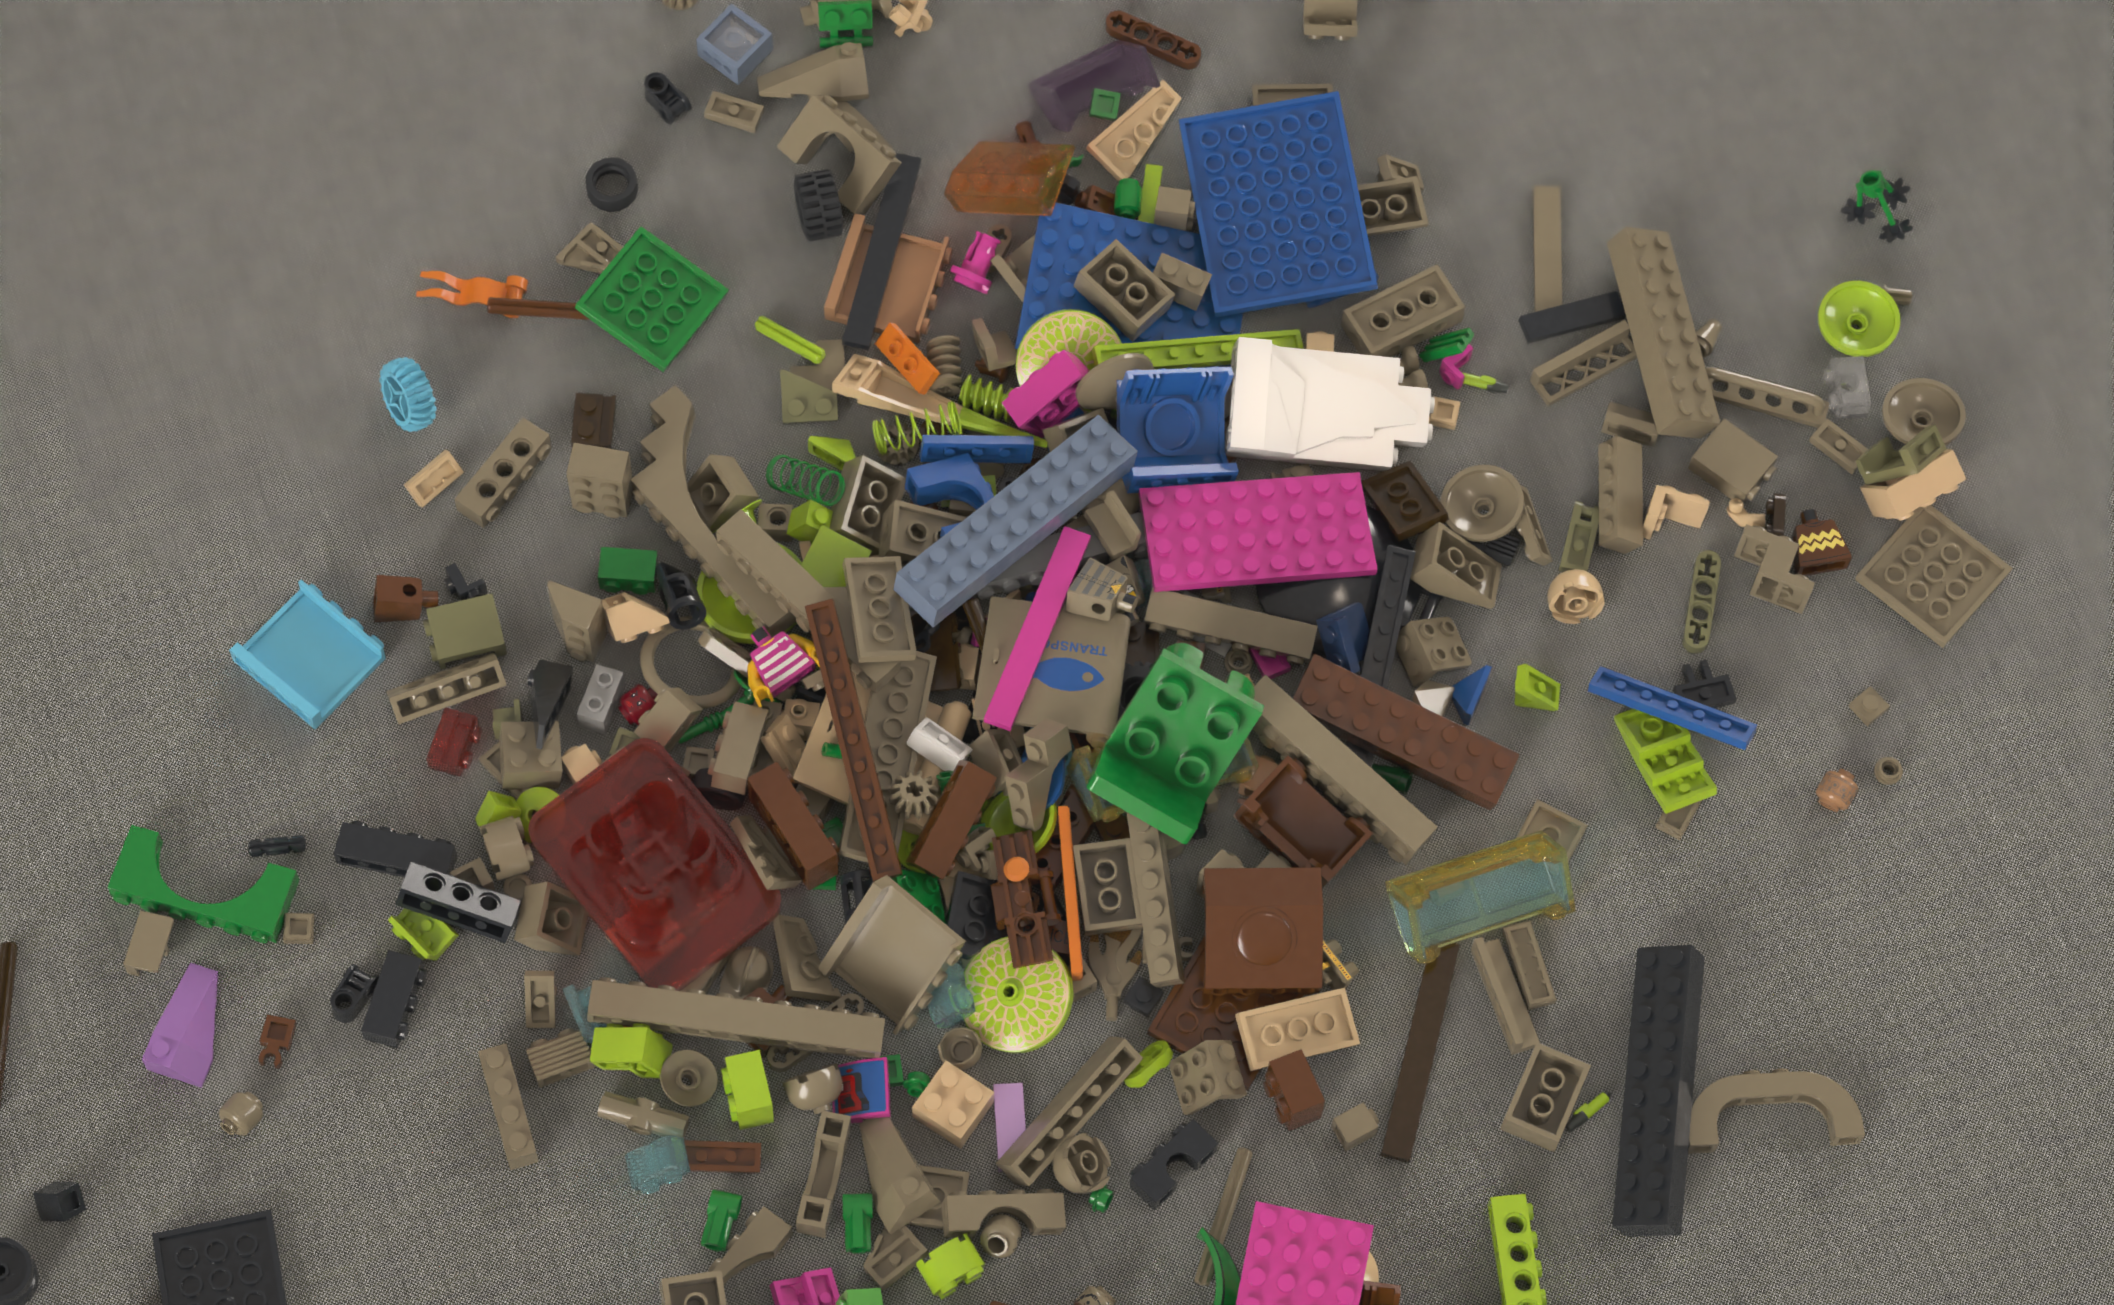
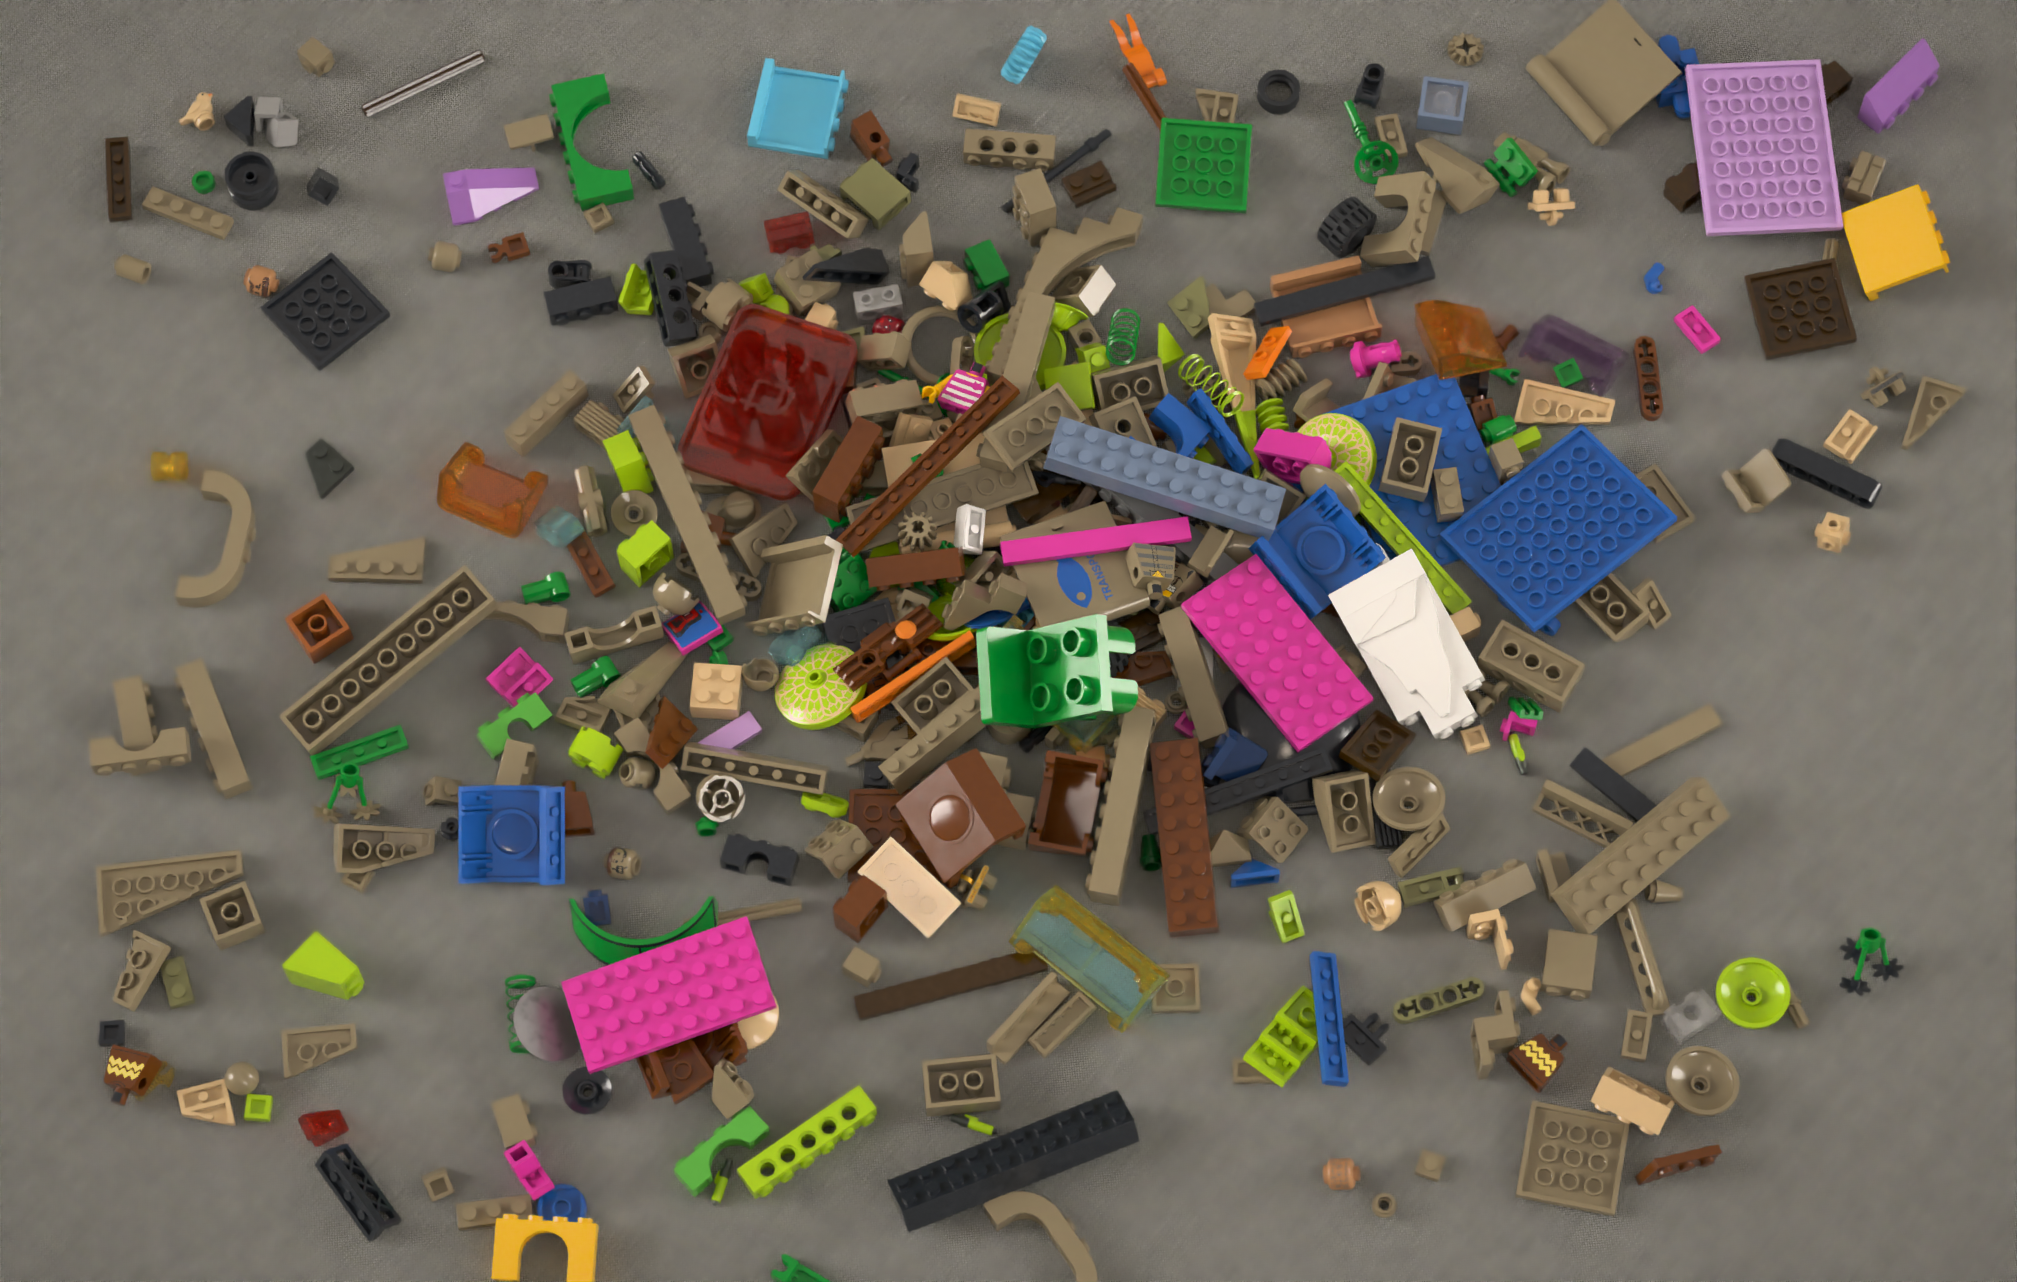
camera: 65 degrees right, 0 degrees up
lime axle [755,316,826,364] -> none
dark brown plate [1765,493,1786,536] -> none
olive panel [1856,425,1946,485] -> none
none -> clear orange windscreen [436,441,549,538]
none -> reddish brown wing [645,696,698,769]
none -> black bar [1002,128,1112,214]
none -> green dish [1344,100,1399,184]
none -> reddish brown wing [1635,1144,1722,1186]

